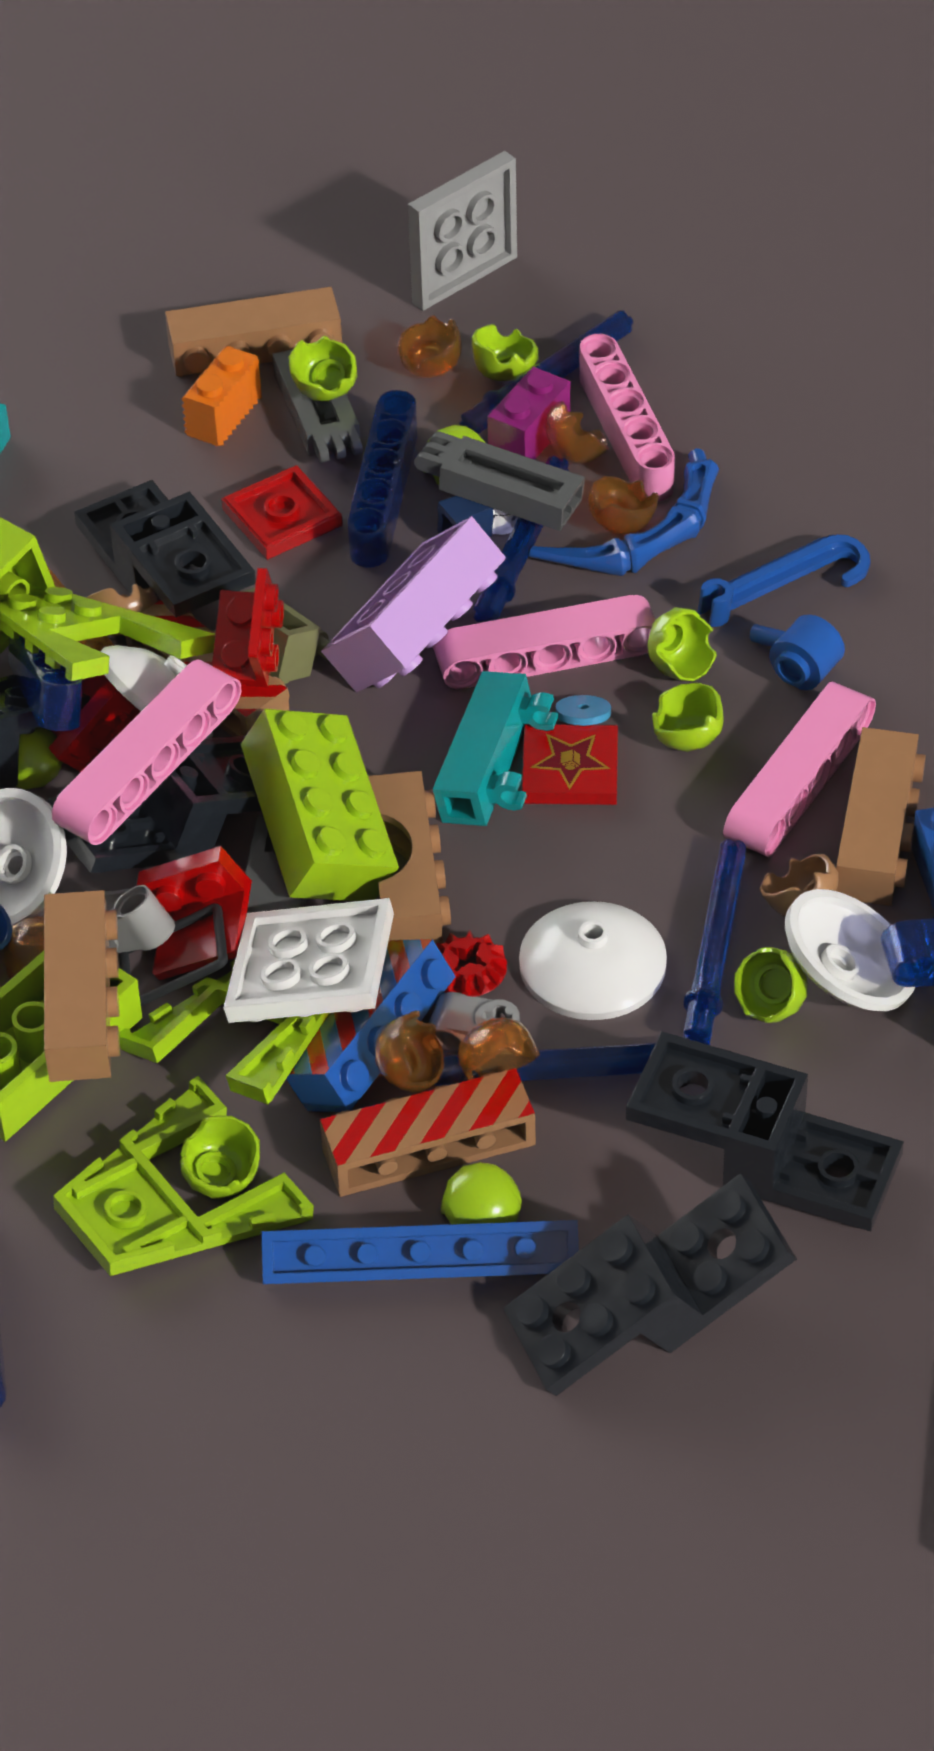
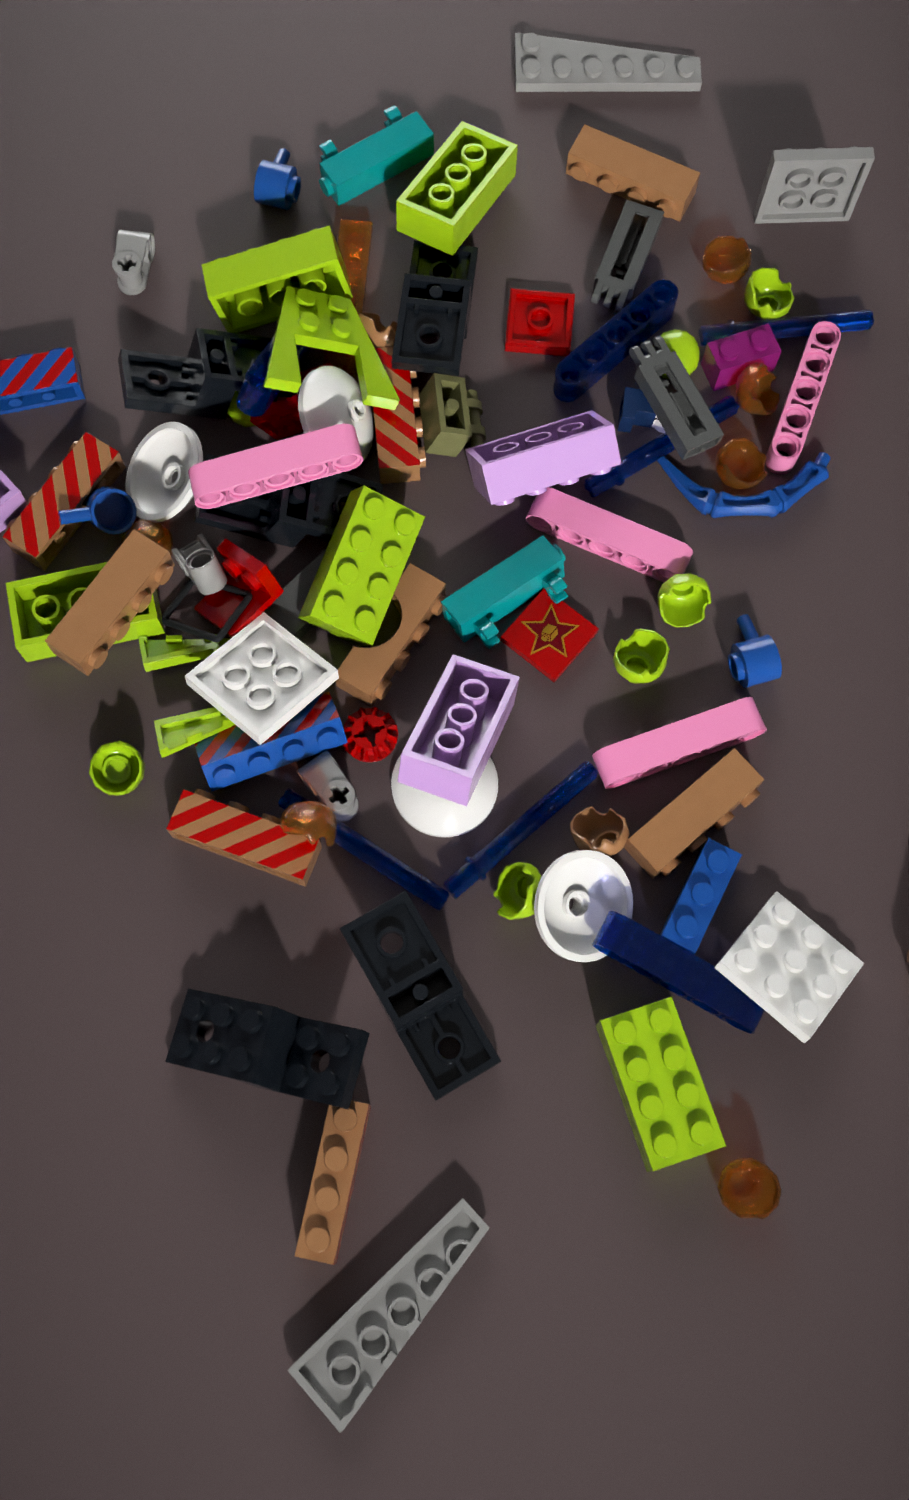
camera: 35 degrees right, 25 degrees up
lime wing [53,1076,314,1276] -> none
orange brick [181,346,262,446] -> none
red bracket [212,568,284,687] -> none
blue plate [261,1220,579,1284] -> none
lime hair [289,336,357,401] -> none
clear orange hair [375,1010,444,1093] -> none
lime hair [441,1162,522,1224] -> none
dark azure wheel [555,695,611,726] -> none
blue piece [697,534,871,627] -> none
none -> medium nougat brick [295,1100,371,1265]
none -> lime brick [396,121,518,256]
none -> lavender brick [398,654,520,806]
none -> light grey wing [515,33,702,92]

